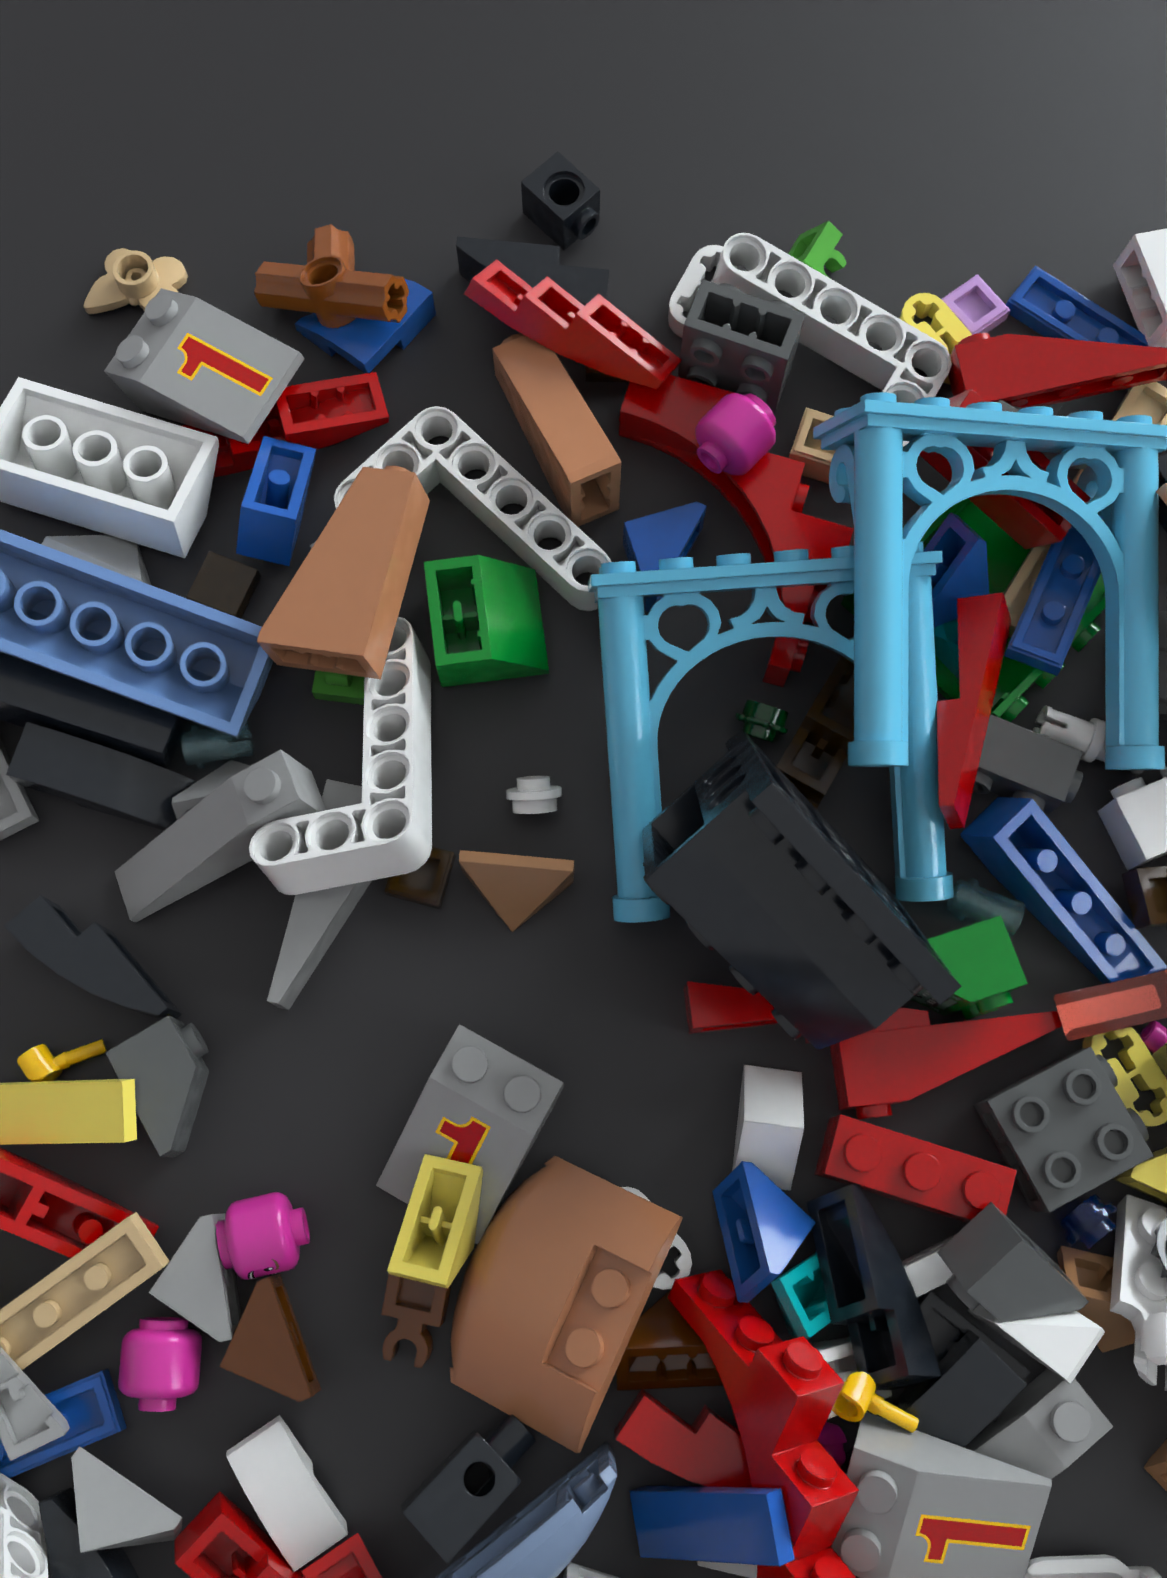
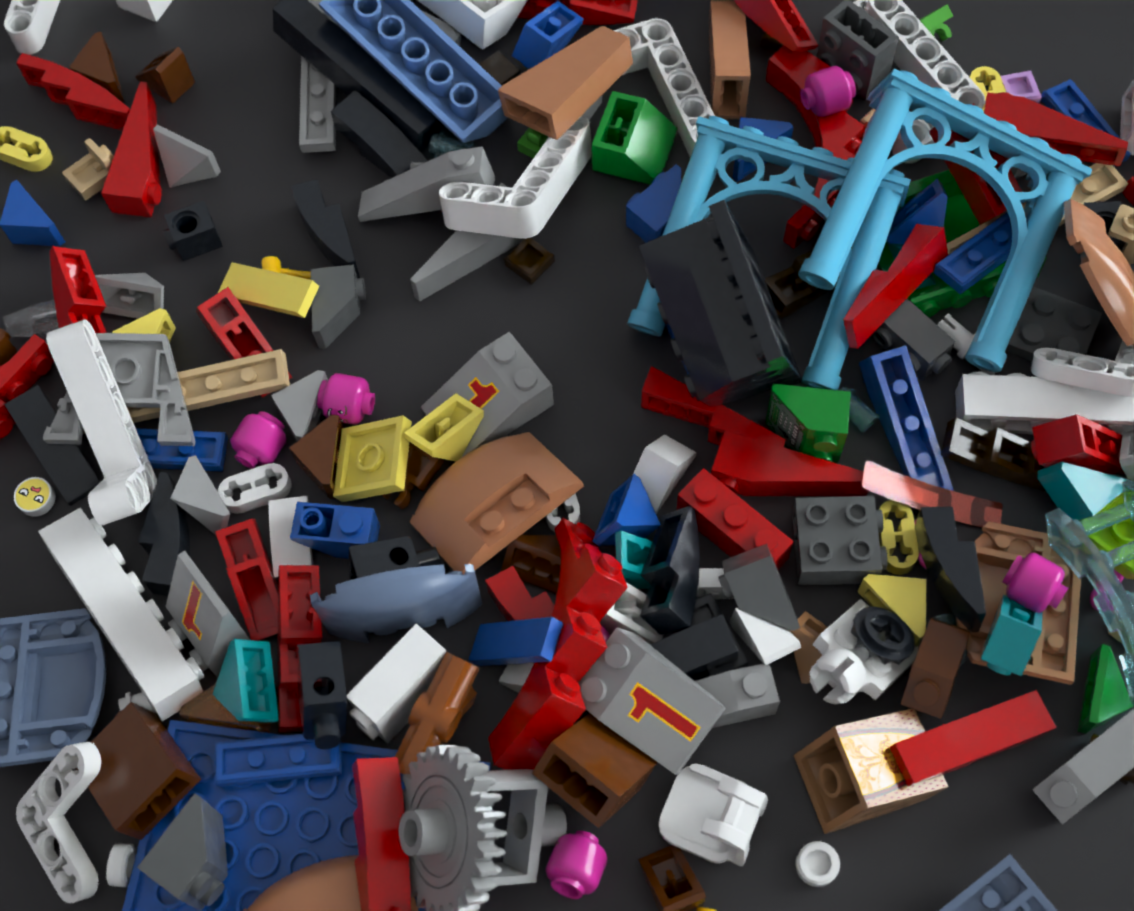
camera: 30 degrees right, 10 degrees down
medium nougat slope [459,850,574,932] -> none
white plate [506,776,562,814] -> none
dark green plate [735,699,788,743] -> none
yellow hand [832,1372,919,1433] -> none
clear blue plate [1059,1194,1118,1249] -> none
none -> white beam [218,463,292,514]
none -> blue slope [290,502,380,559]
none -> light yellow plate [333,415,412,502]
none -> blue slope [626,164,681,243]

